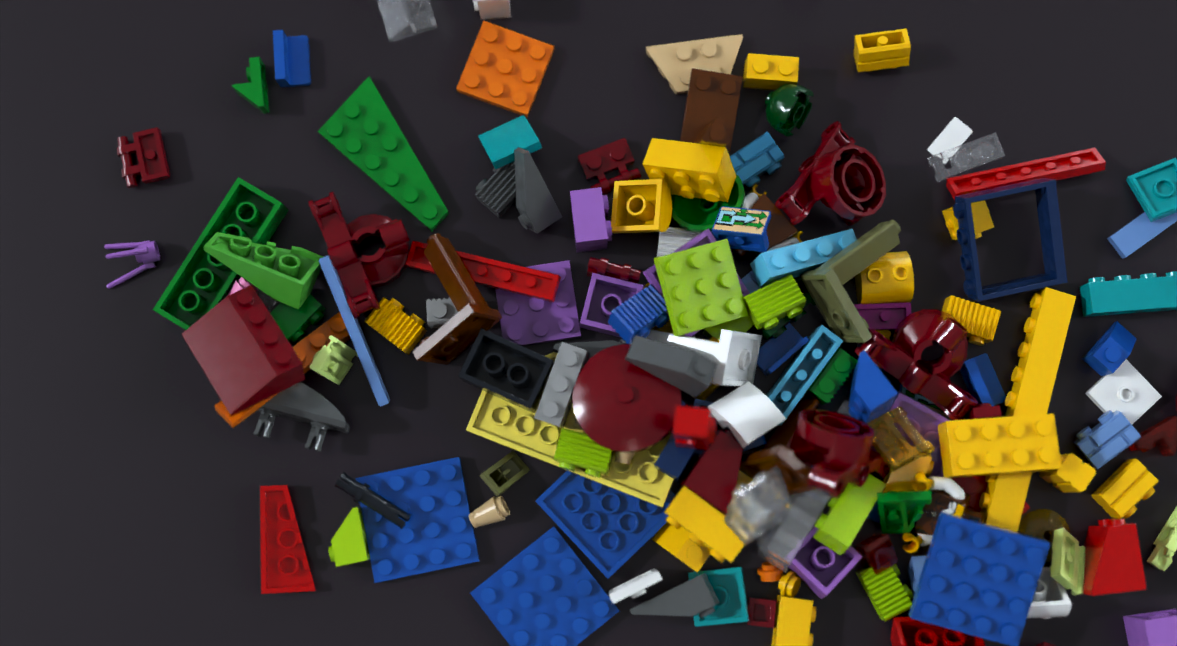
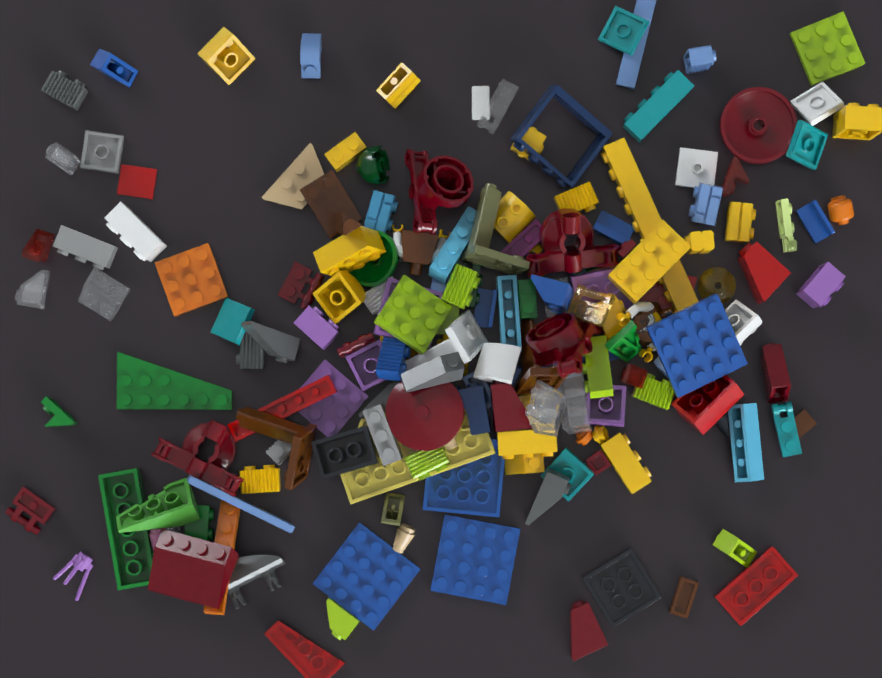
camera: 40 degrees left, 5 degrees up
blue panel [273,30,311,87] -> none
yellowish green plate [309,335,358,385] -> none
black pin [335,472,411,529] -> none
white plate [608,568,662,604] -> none
red arch [673,406,716,450] -> none
panel [712,206,771,252] -> none
red plate [946,148,1106,200] -> none
yellowish green plate [1050,528,1086,596] -> none
blue slope [1082,321,1137,376] -> none

